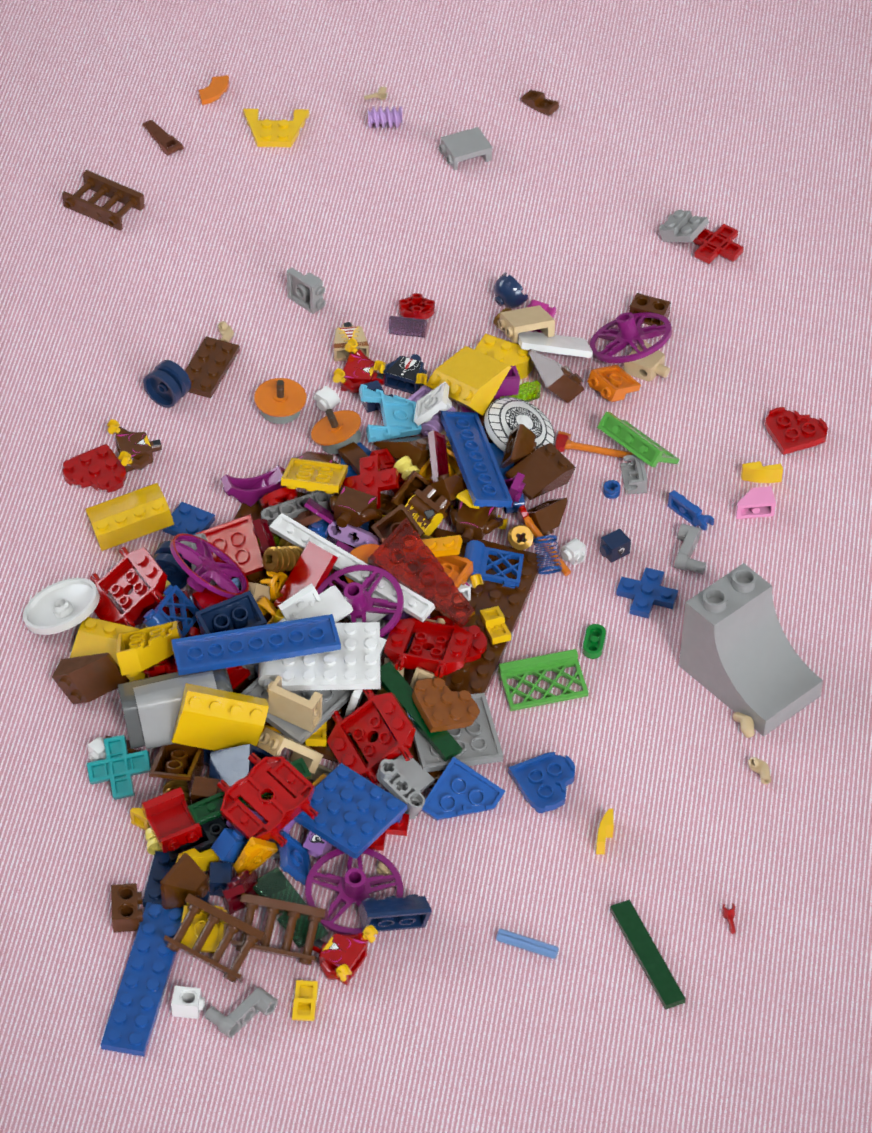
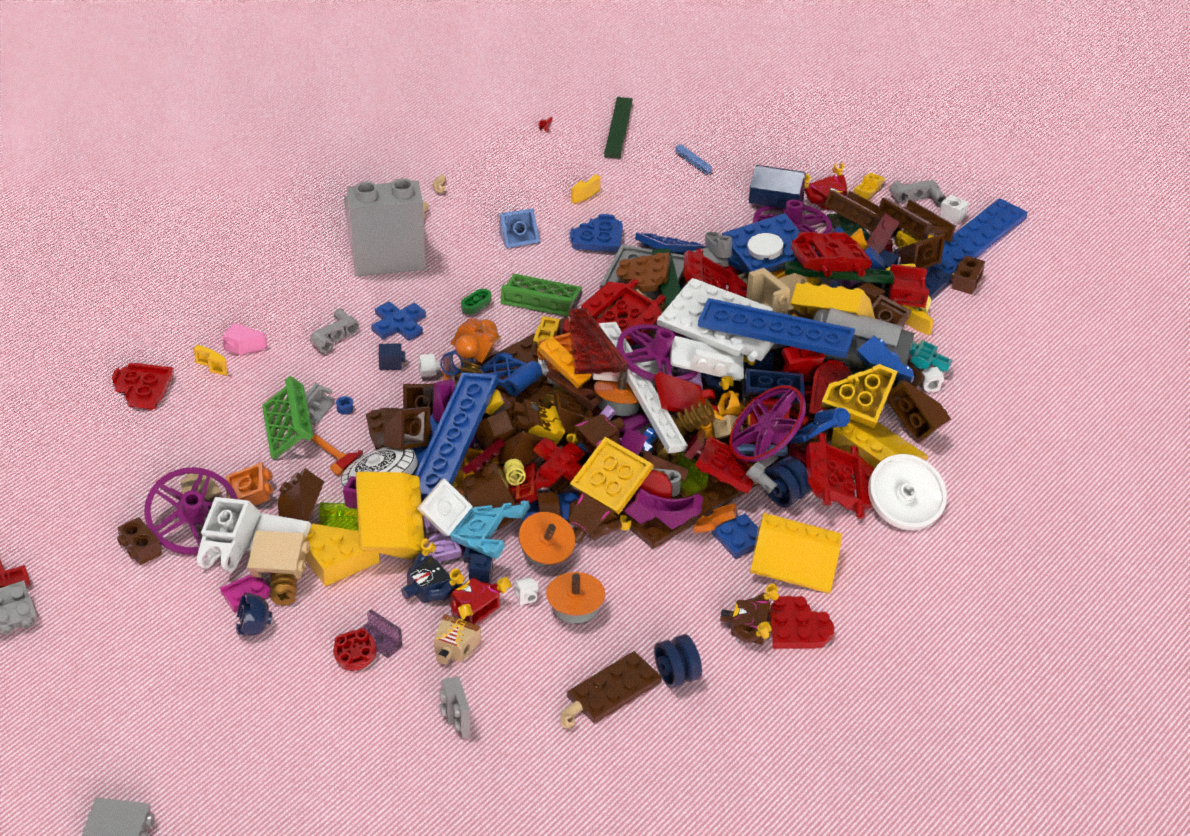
camera: 150 degrees left, 5 degrees down
blue plate [668,490,714,531] -> none
none -> white brick [197,497,261,572]
none -> orange brick [450,318,501,363]
none -> medium blue slope [499,208,540,248]
none -> orange tile [693,503,737,533]
none -> white tile [748,233,783,260]
none -> blue slope [857,335,914,383]

